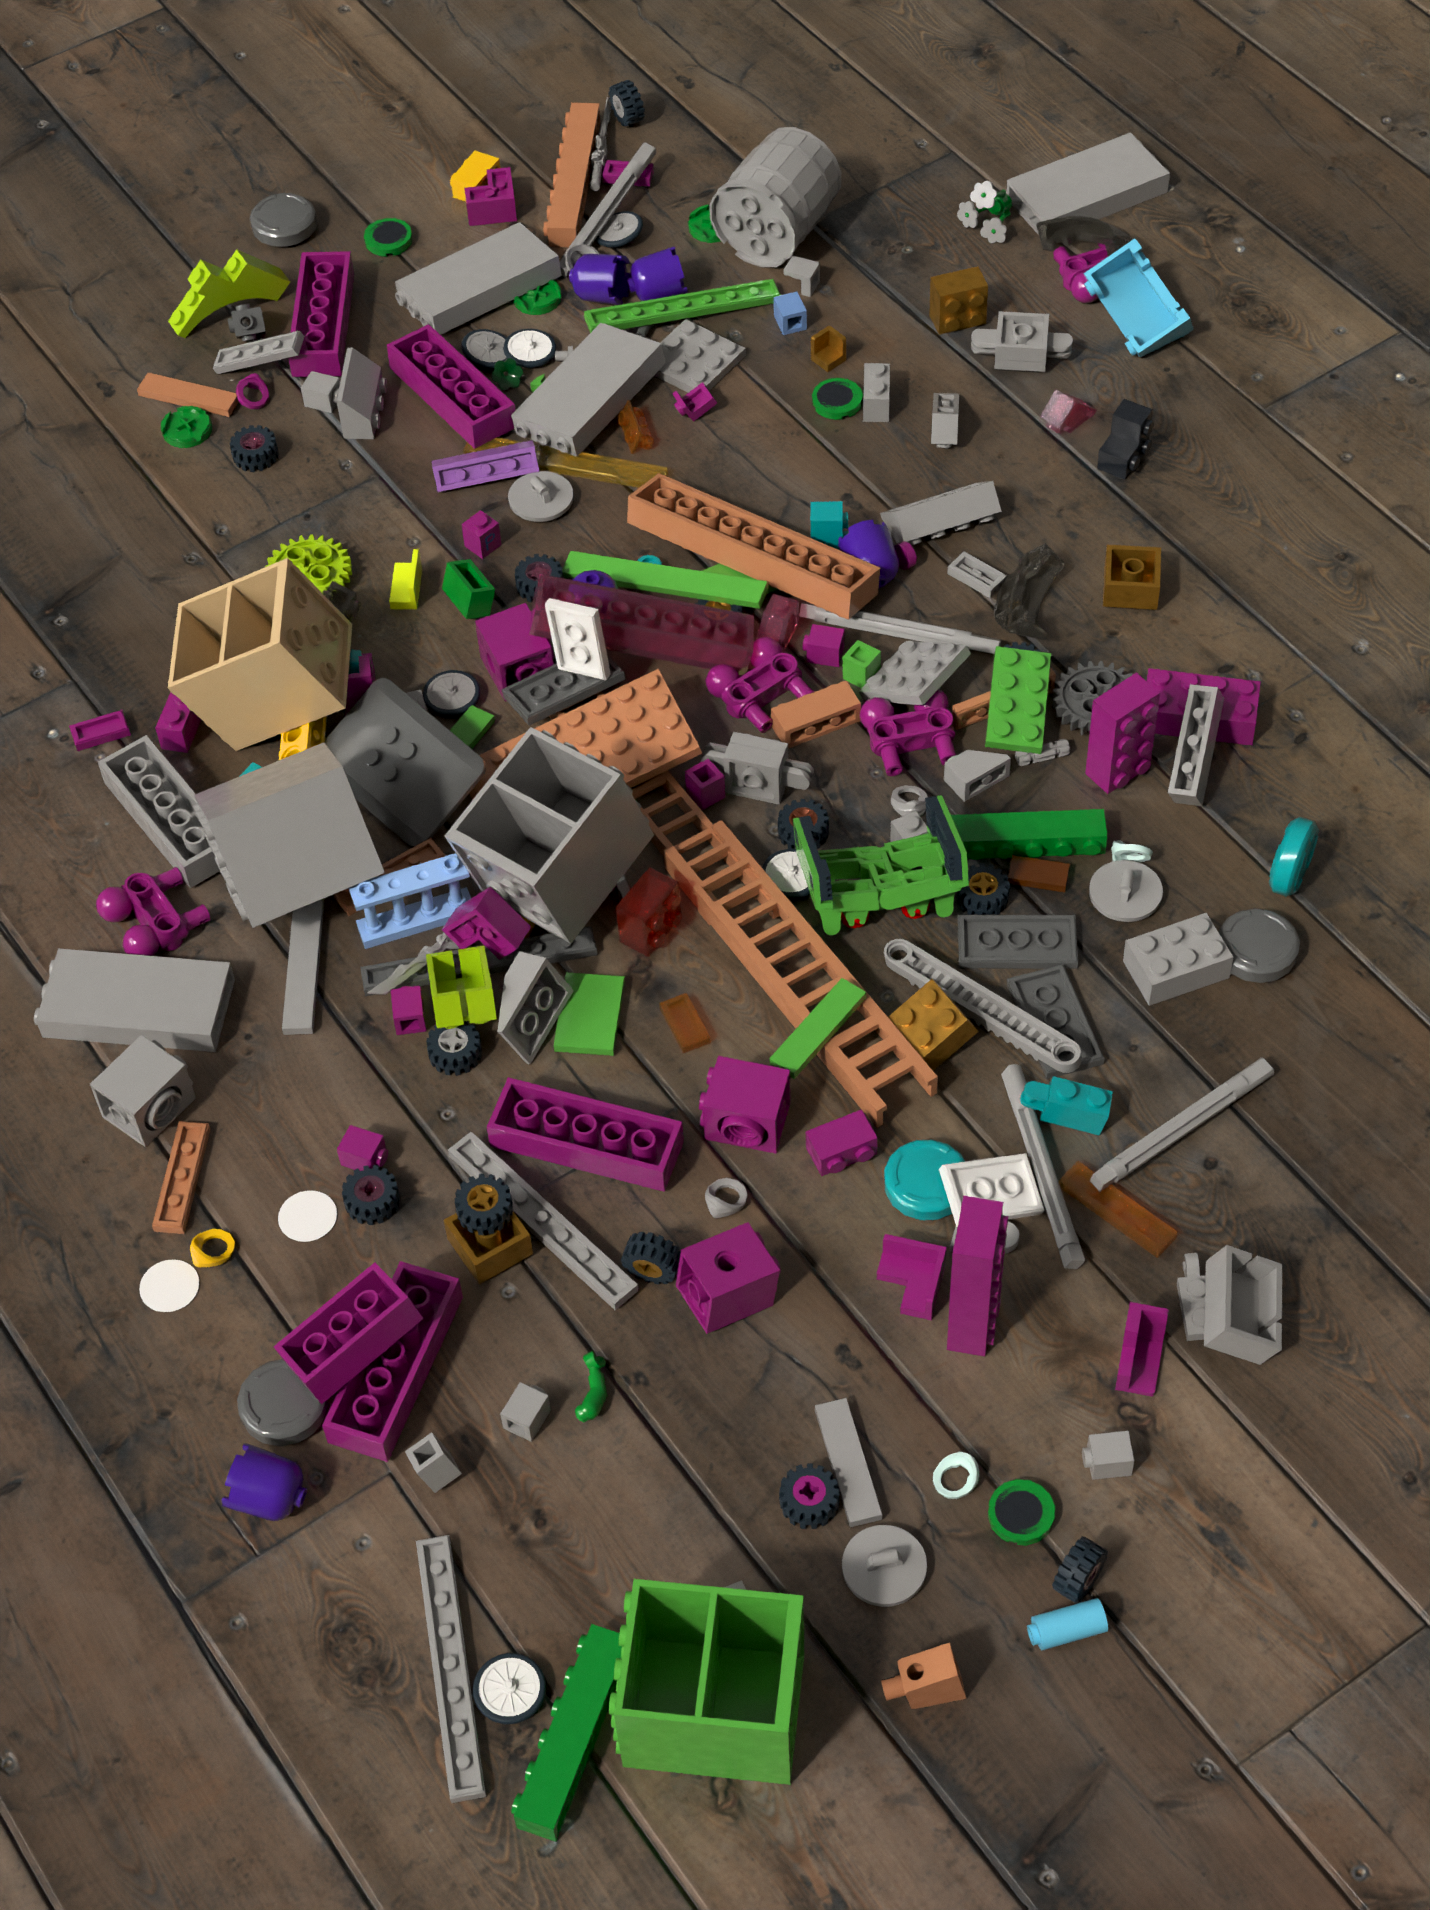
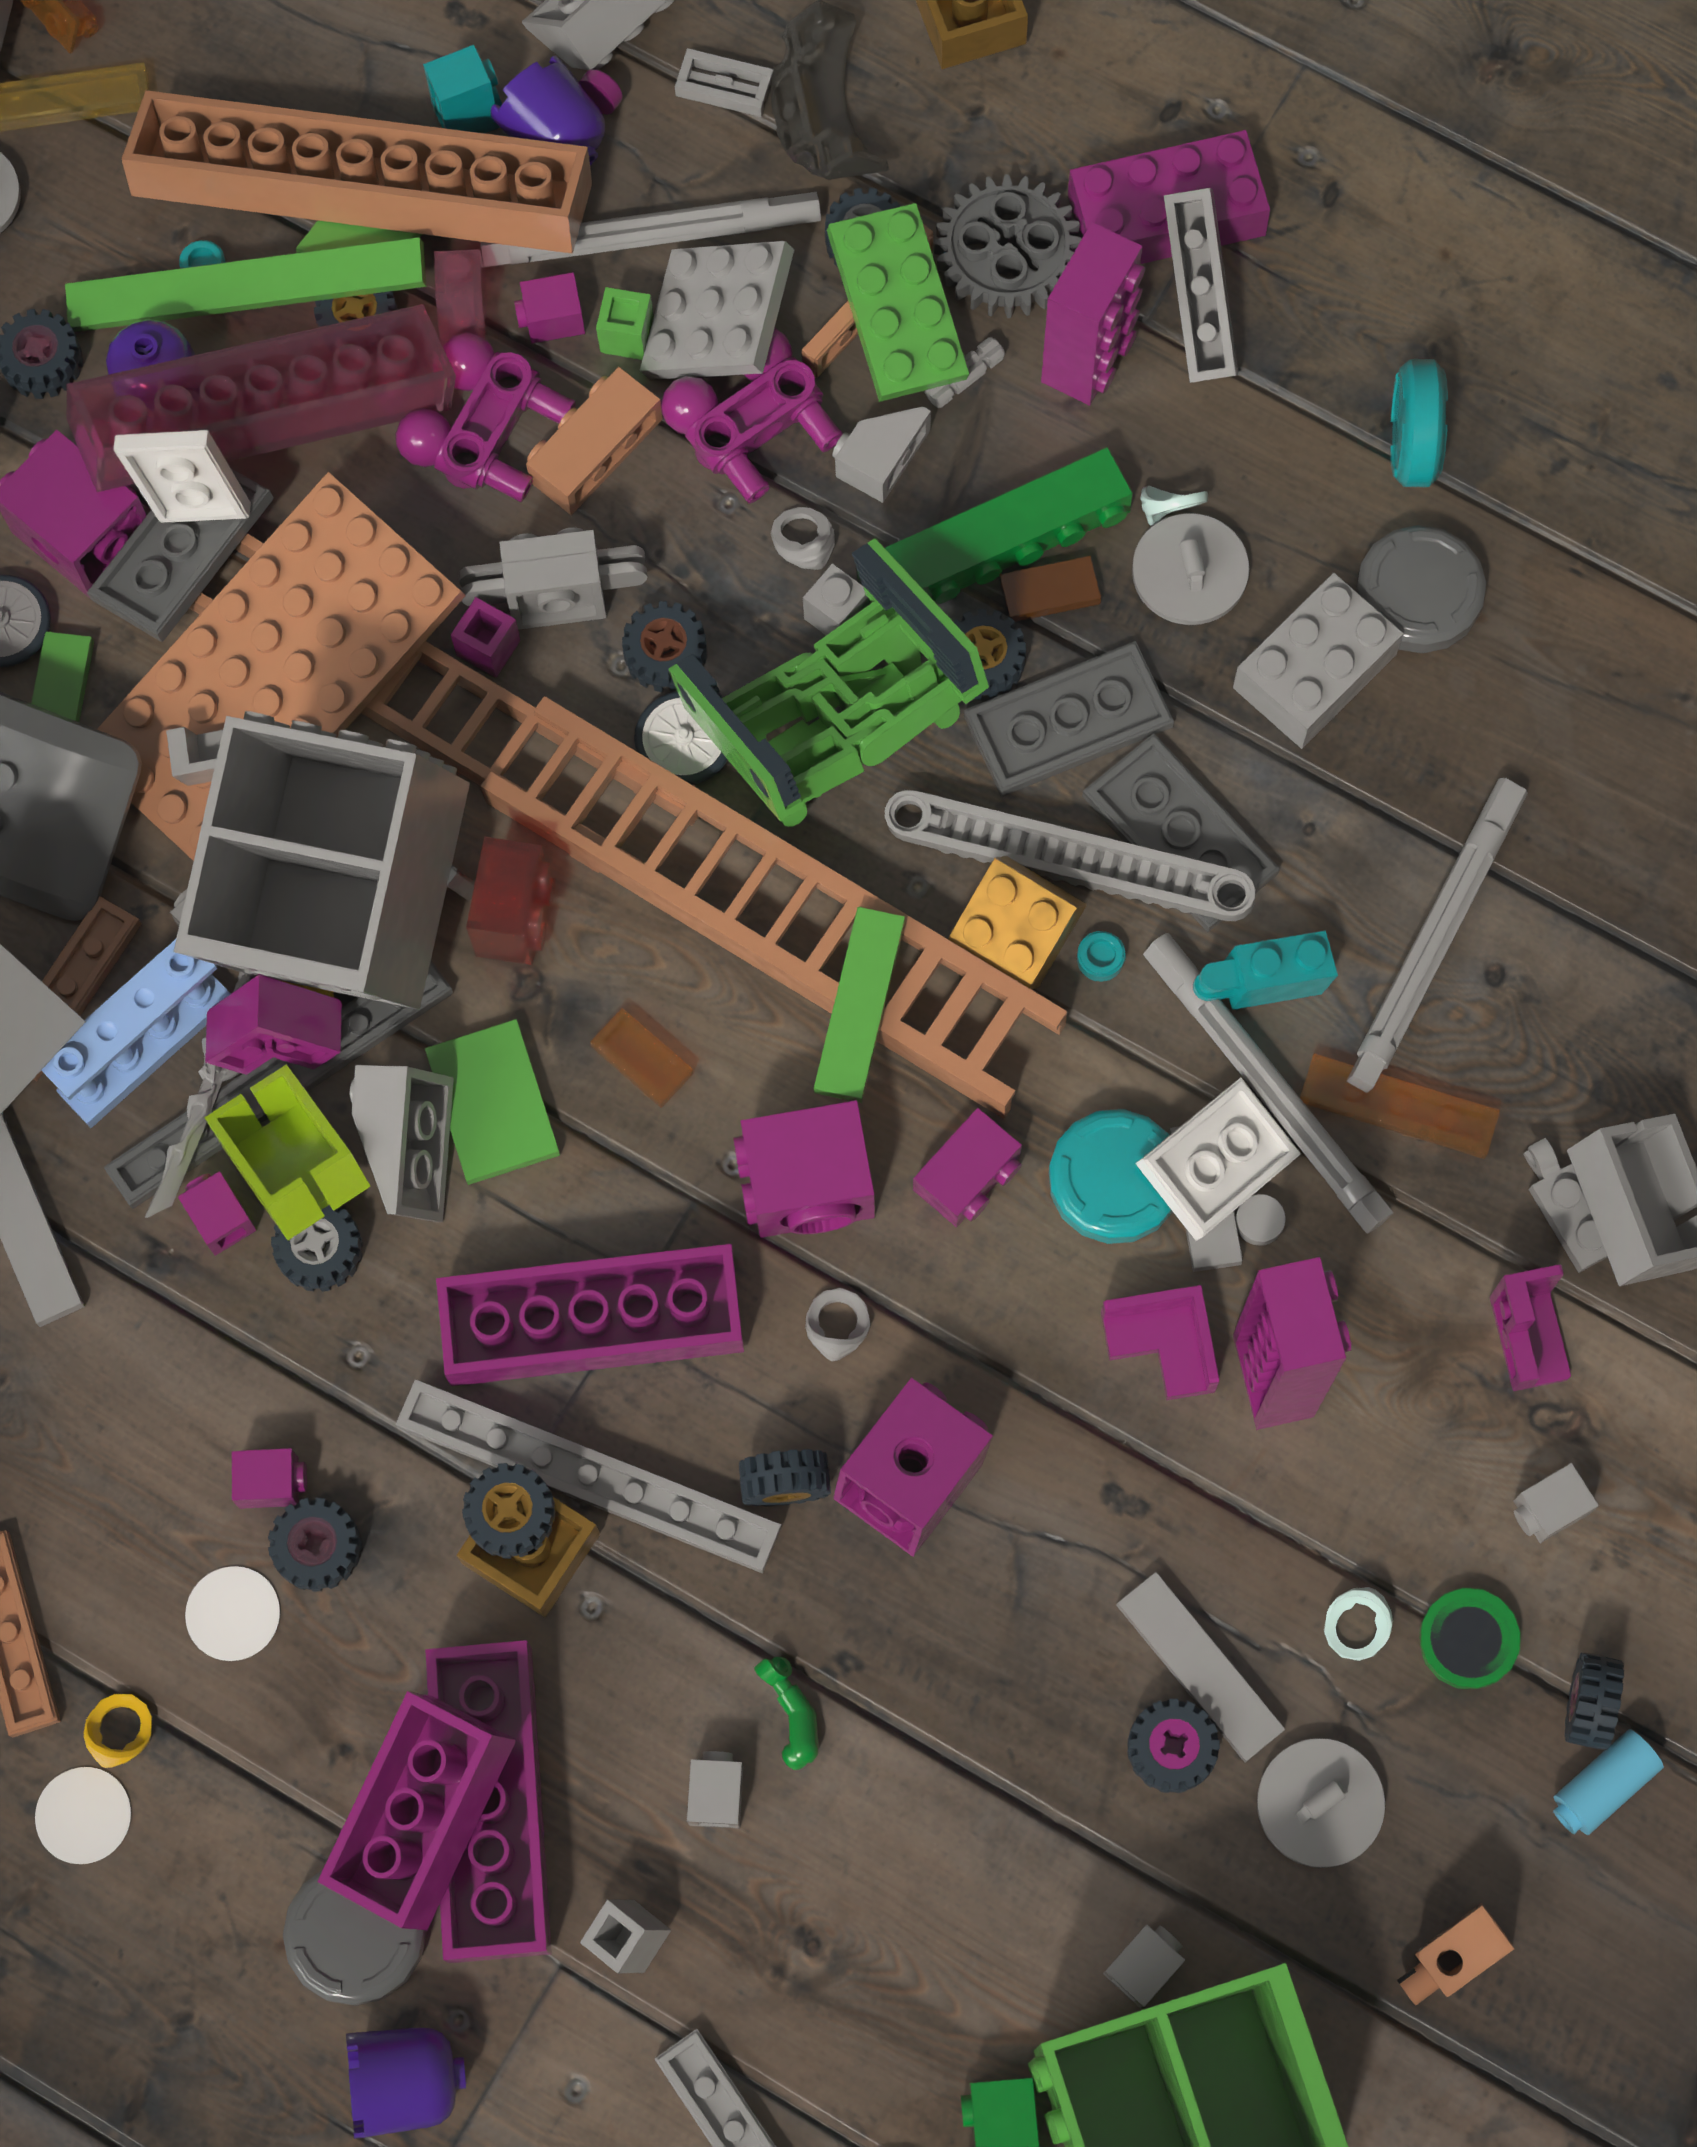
camera: 25 degrees left, 20 degrees up
none -> teal tile [1077,931,1125,982]

